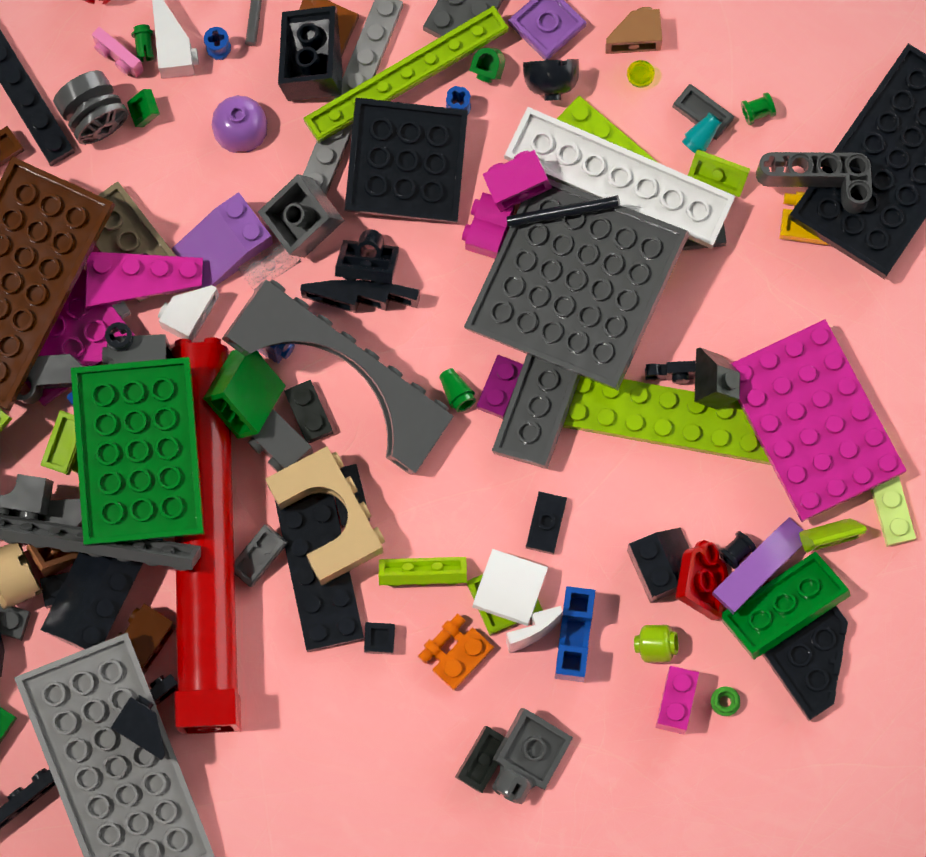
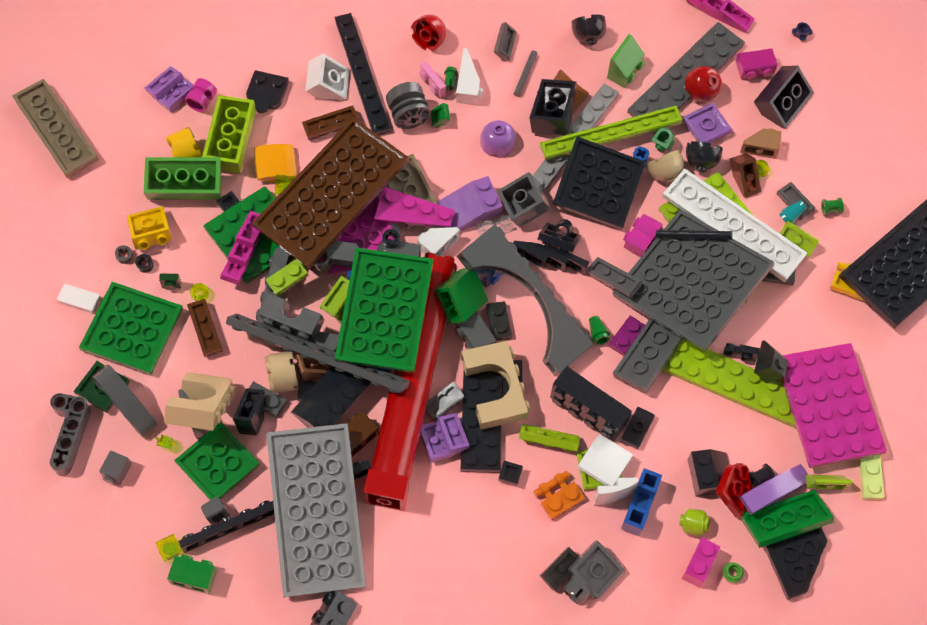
camera: 10 degrees right, 10 degrees down
black slope [111,695,165,760] -> none
blue bush [204,27,231,60] -> none
dark pink brick [482,150,552,212] -> none
dark grey beam [756,152,872,214] -> none
none -> medium lavender slope [420,413,470,463]
none -> black brick [550,366,632,442]
none -> dark grey plate [586,257,642,298]
none -> tan cylinder [646,150,684,183]
none -> copper slope [729,153,761,198]

